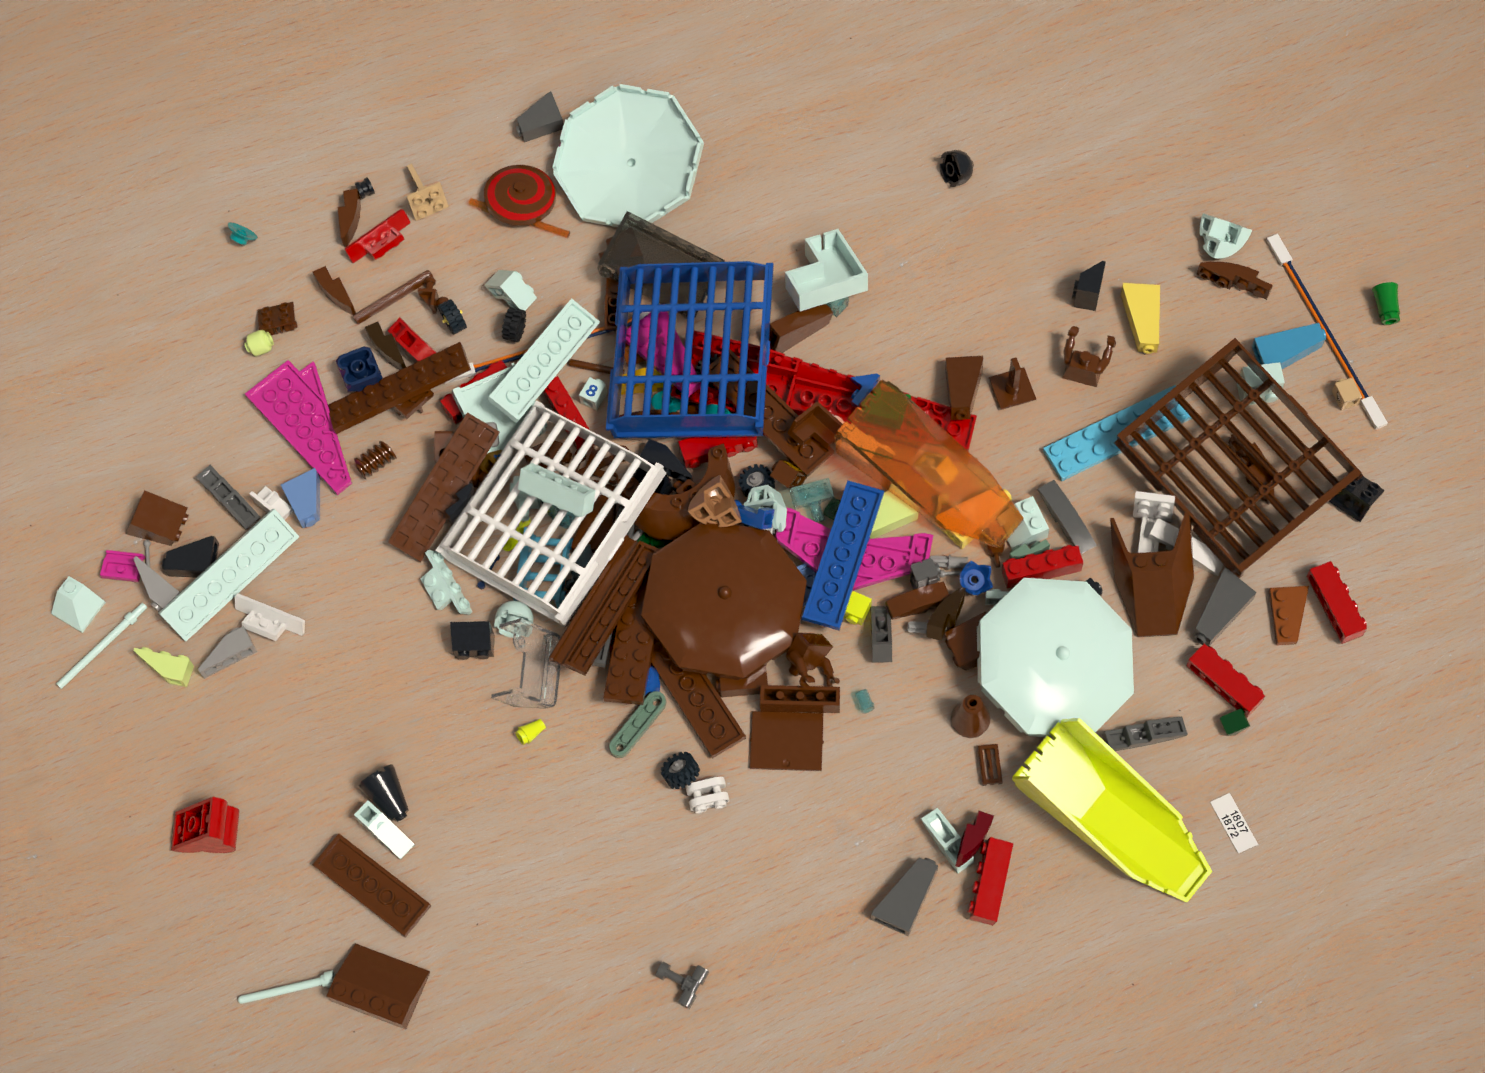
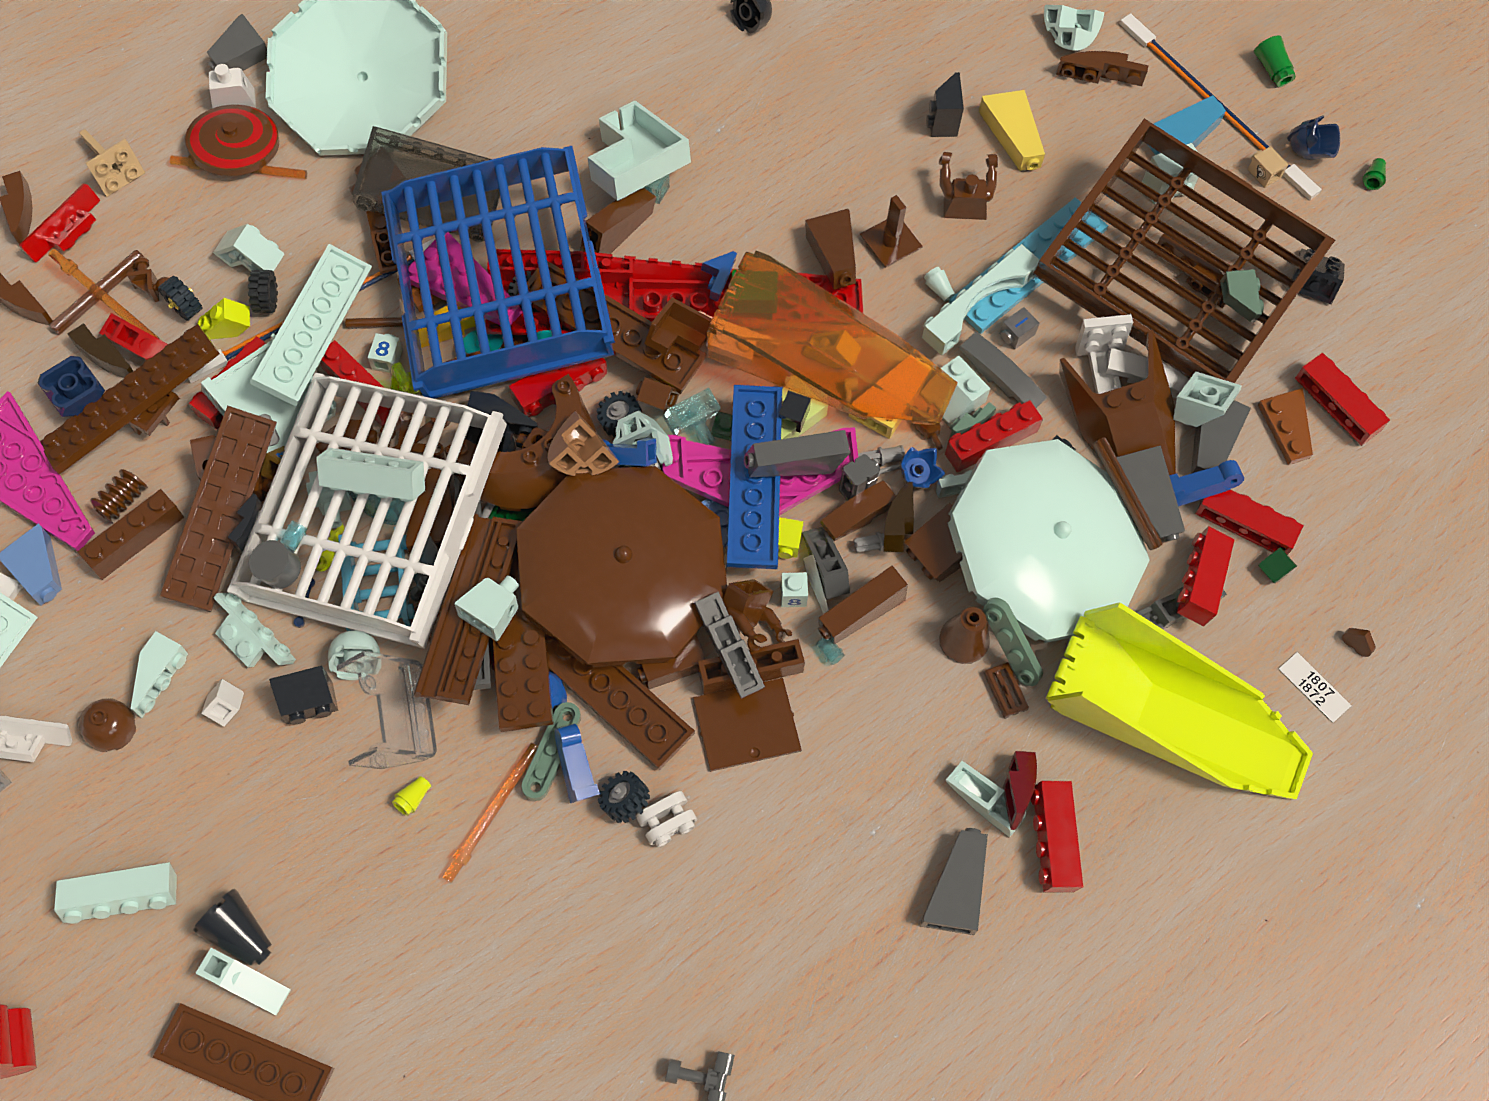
camera: 25 degrees left, 0 degrees up
black wheel [354,177,375,199] -> none
none -> clear orange bar [48,249,160,339]
none -> light aqua brick [54,862,177,924]
none -> reddish brown brick [77,489,184,580]
none -> reddish brown cylinder [79,698,136,752]
none -> light aqua slope [131,631,188,718]
none -> neon yellow slope [197,298,250,340]
none -> white panel [202,679,244,726]
none -> white torso [209,64,256,108]
none -> dark grey piece [249,540,301,589]
none -> clear light blue piece [279,521,308,552]
none -> clear neon green tile [390,362,420,395]
none -> clear orange bar [442,743,538,883]
none -> light aqua torso [455,576,519,641]
none -> leg [555,724,600,803]
none -> slope [693,592,765,698]
none -> dark grey slope [744,430,850,477]
none -> black panel [779,390,811,433]
none -> light aqua brick [780,572,808,607]
none -> white sticker [803,555,829,614]
none -> reddish brown slope [818,565,908,645]
none -> light aqua arch [922,244,1040,355]
none -> light aqua cone [924,267,955,302]
none -> sand green plate [983,597,1043,686]
none -> flat silver brick [999,307,1040,349]
none -> reddish brown axle [1093,438,1162,550]
none -> dark grey slope [1116,446,1185,542]
none -> blue leg [1170,460,1244,507]
none -> light aqua slope [1173,371,1242,427]
none -> red brick [1177,526,1235,627]
none -> sand green slope [1220,269,1264,322]
none -> dark blue helmet [1287,115,1340,160]
none -> reddish brown tile [1342,628,1376,657]
none -> green cone [1363,158,1386,190]

